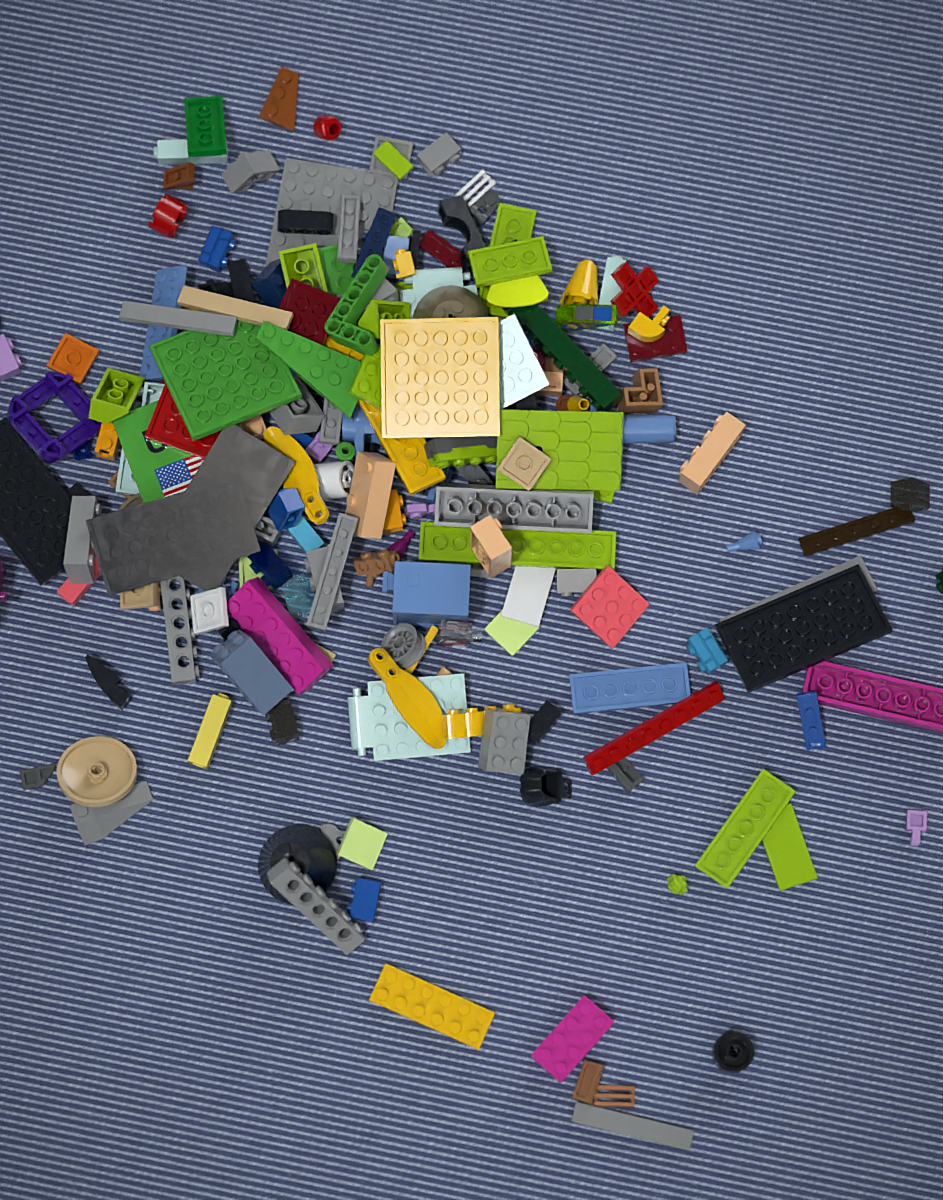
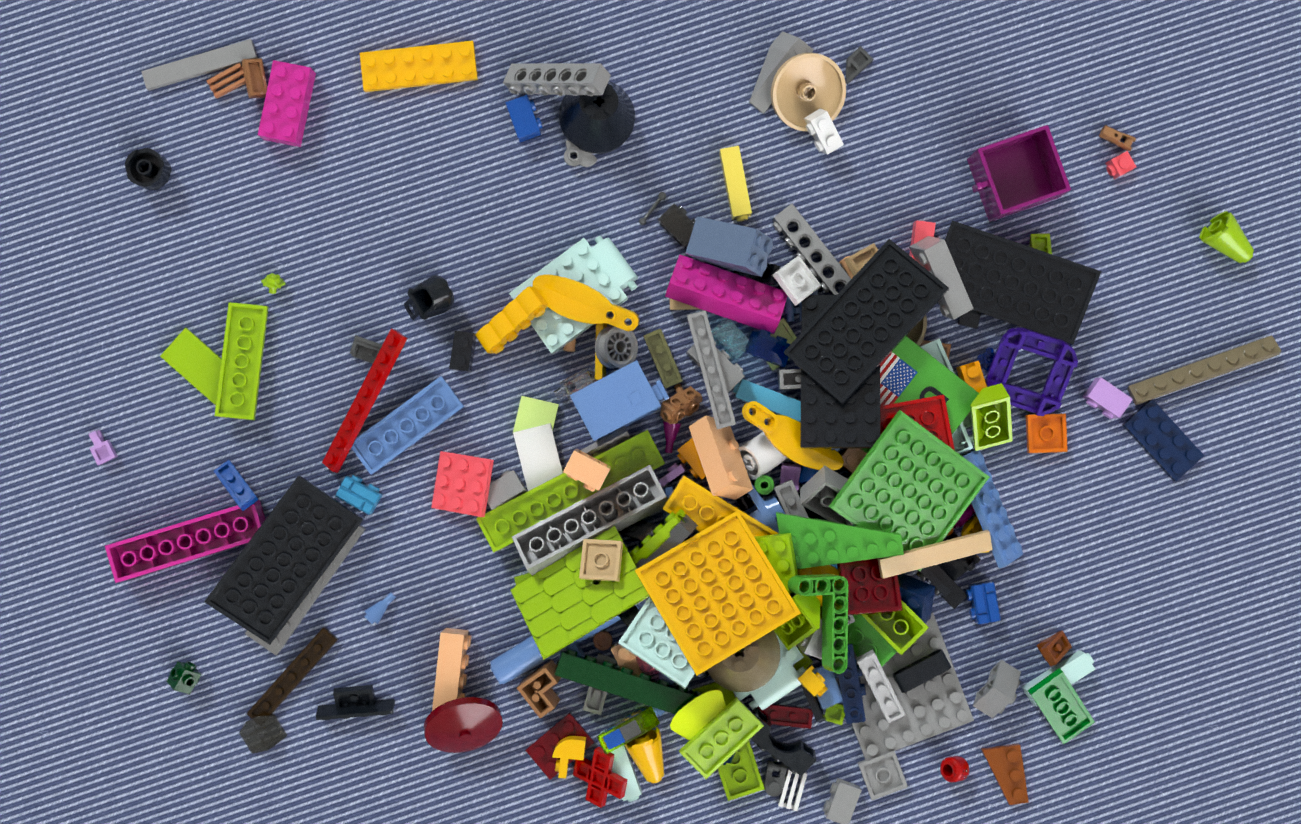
camera: 155 degrees right, 10 degrees up
black slope [85,654,132,710] -> none
light grey tile [119,301,238,336] -> none
red brick [148,193,188,239] -> none
blue brick [268,488,305,531] -> none
yellowish green tile [336,818,388,870] -> none
lime tile [373,140,414,181] -> none
light grey brick [478,709,530,774] -> none
yellow cone [567,395,589,411] -> none
none -> black bracket [316,685,395,720]
none -> dark red dish [424,697,503,753]
none -> dark grey hinge [639,192,666,225]
none -> olive plate [643,328,683,389]
none -> white brick [804,109,844,155]

